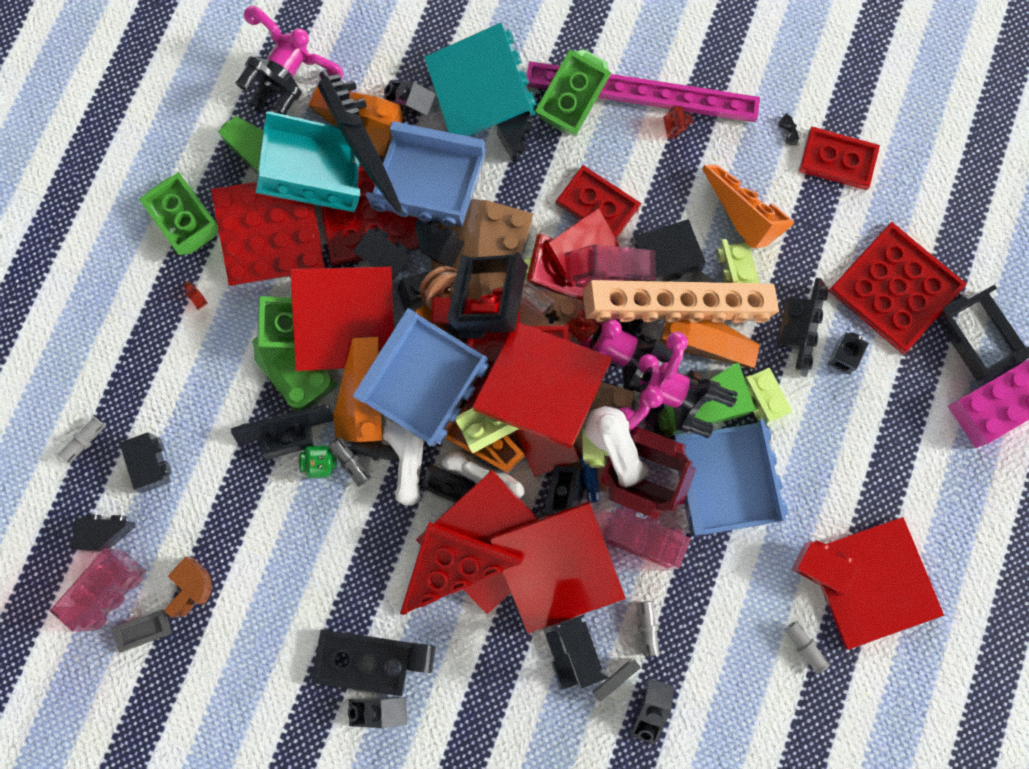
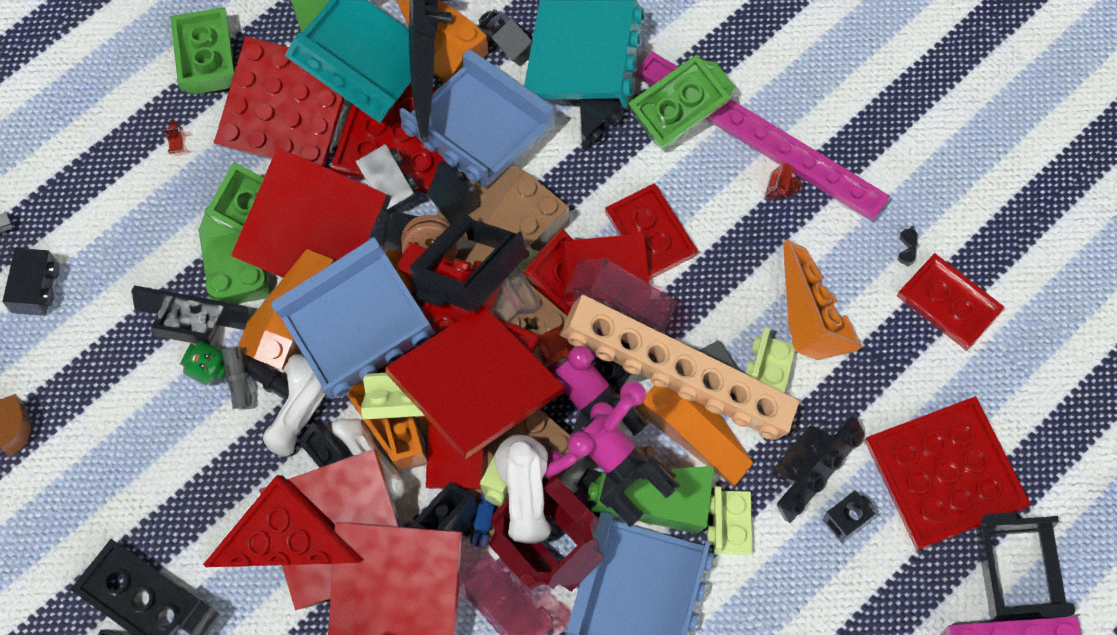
camera: 25 degrees right, 10 degrees down
black brick [630,219,706,282] -> none

